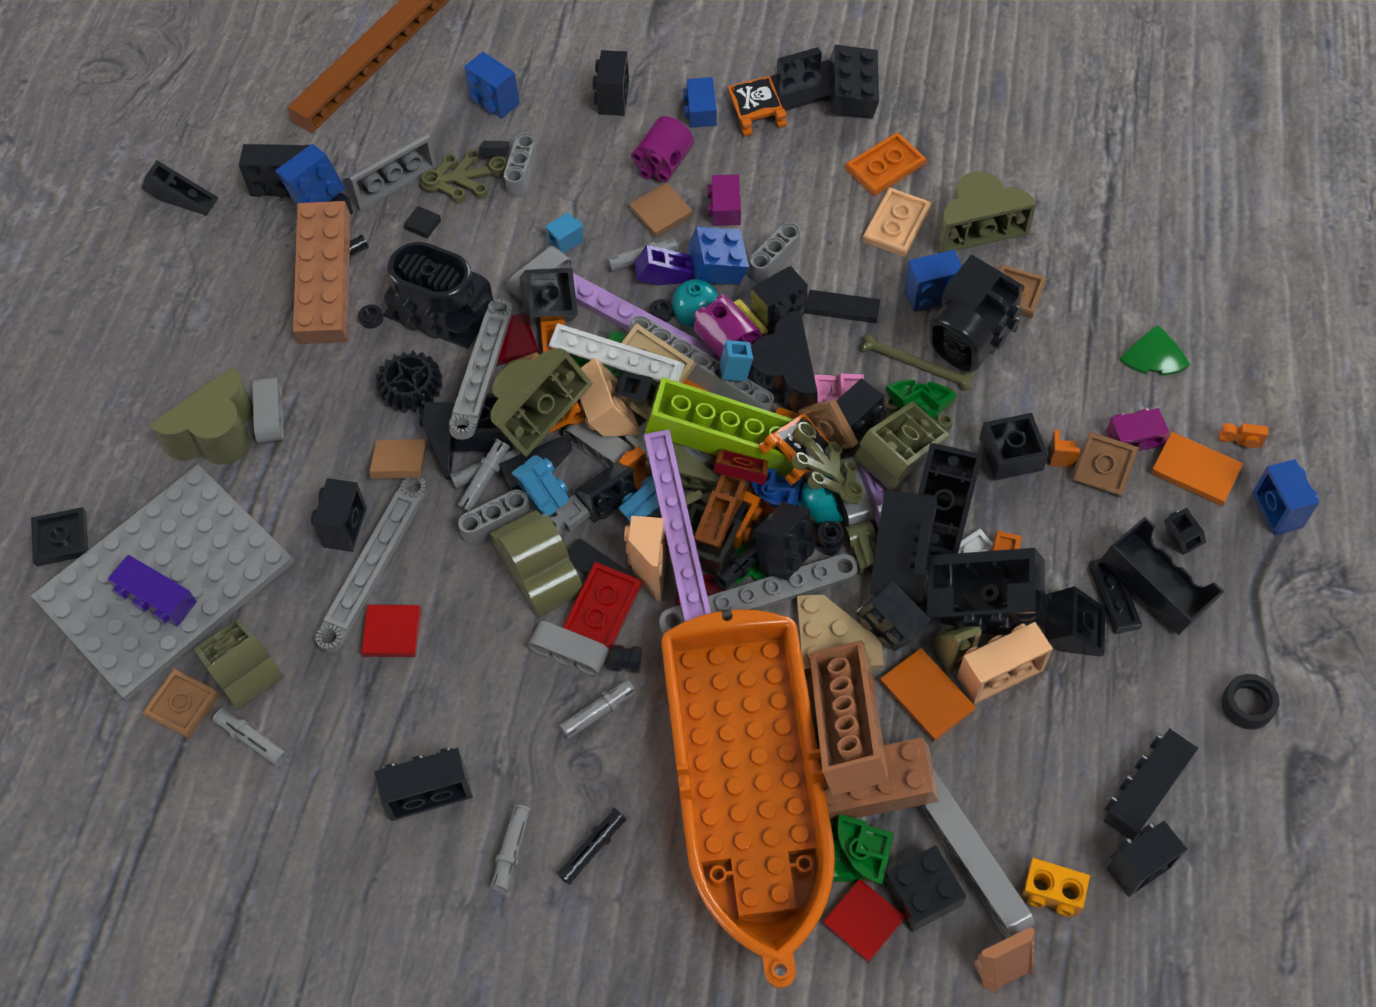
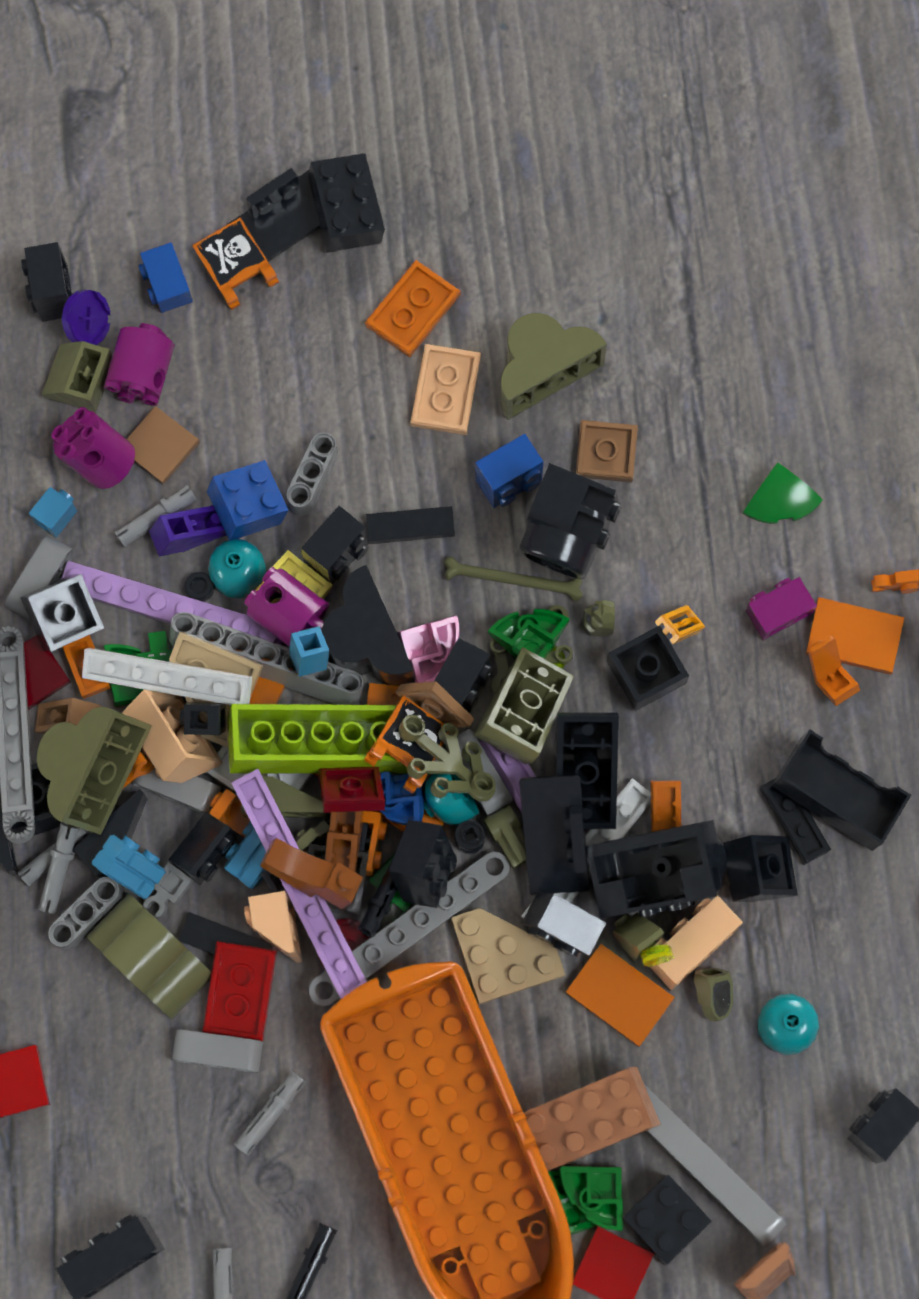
camera: 15 degrees left, 15 degrees up
black wheel [611,645,642,673] -> none
magenta brick [707,174,741,226] -> none
nougat brick [810,640,889,796] -> none
light orange brick [1021,858,1090,917] -> none
orange panel [1049,430,1080,468] -> none
medium nougat tile [1072,431,1139,496] -> none
black brick [1104,728,1198,841] -> none
black brick [1164,507,1206,555] -> none
none -> olive slope [41,341,112,412]
none -> magenta cylinder [51,407,135,489]
none -> dark purple tile [62,289,111,345]
none -> dark orange slope [260,837,363,910]
none -> olive rock [583,600,615,636]
none -> clear neon green tile [641,945,674,966]
none -> light orange tile [655,605,705,644]
none -> olive rock [694,968,733,1022]
none -> teal cylinder [757,994,819,1055]
none -> orange bracket [808,635,860,706]

